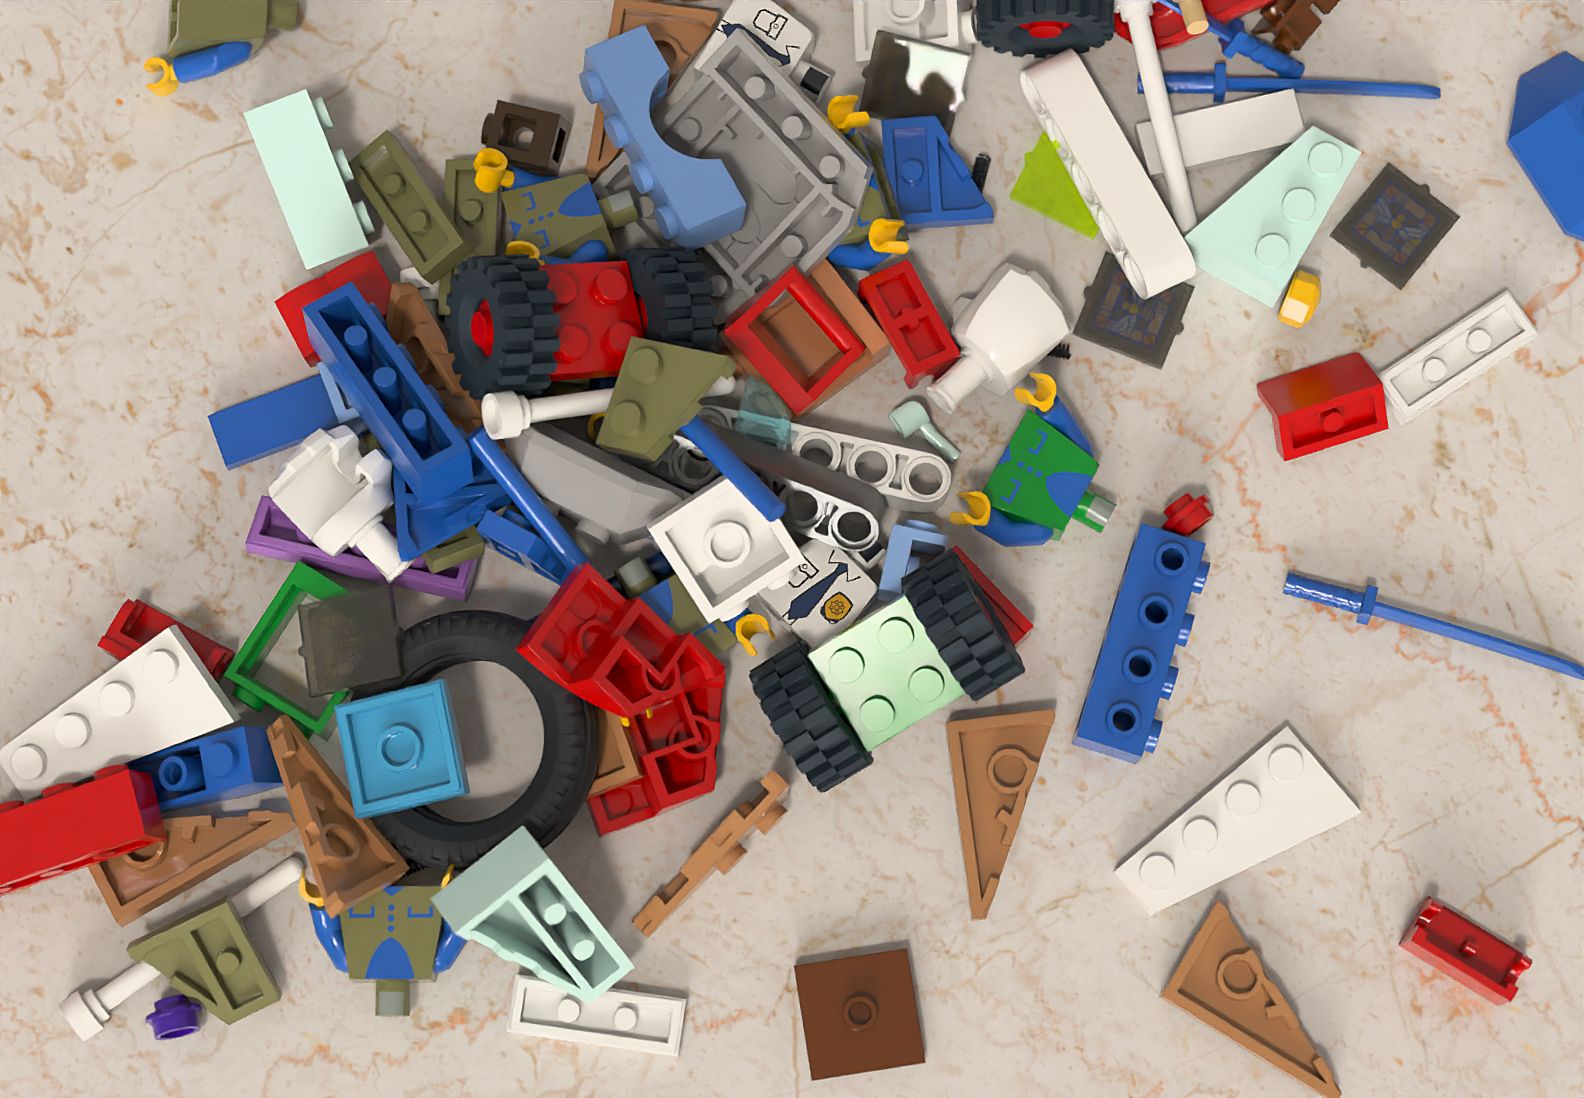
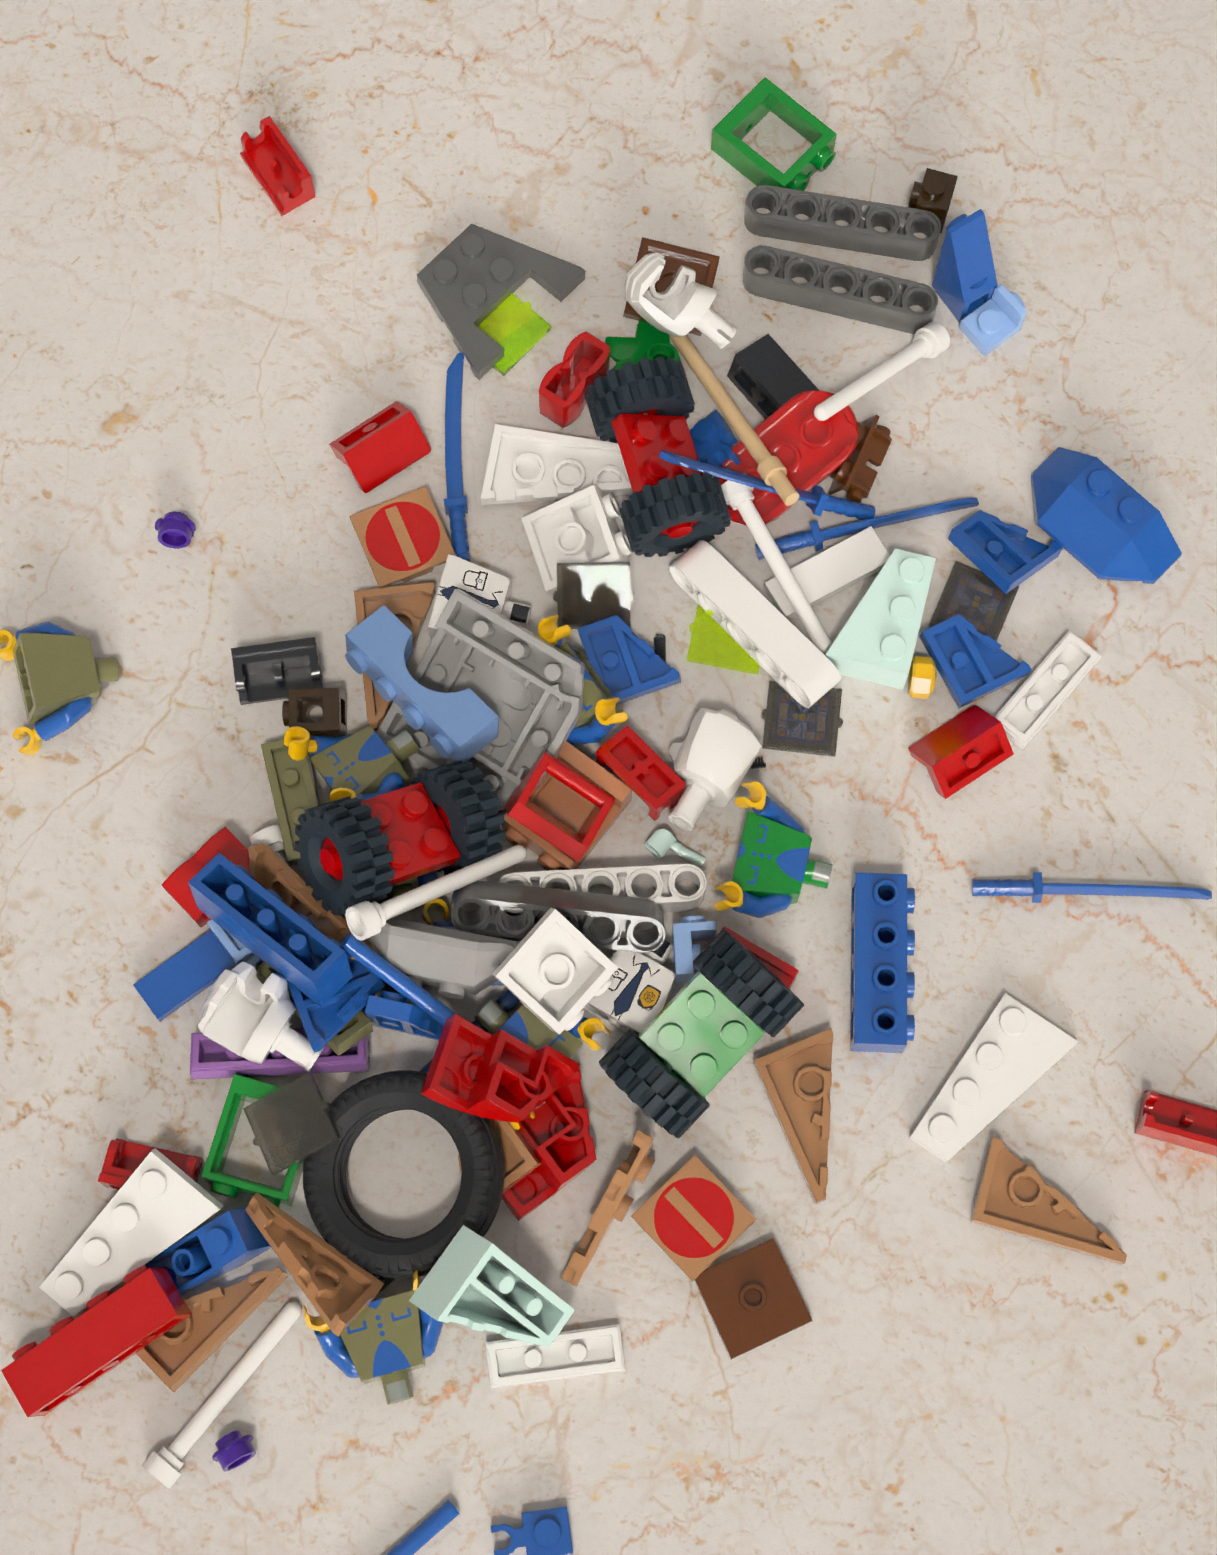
camera: 15 degrees left, 5 degrees down
olive wing [126,895,282,1025] -> none
light aqua wedge [243,89,375,270] -> none
dark azure tile [334,679,471,820] -> none
olive plate [348,130,474,285] -> none
olive wing [596,337,737,462] -> none
blue bar [679,415,786,522] -> none
clear light blue tile [735,377,791,447] -> none
red plate [1161,492,1215,538] -> none
none -> black hinge [231,637,324,705]
none -> piece [631,1155,757,1282]
none -> blue wing [919,614,1032,708]
none -> blue wing [948,510,1063,594]

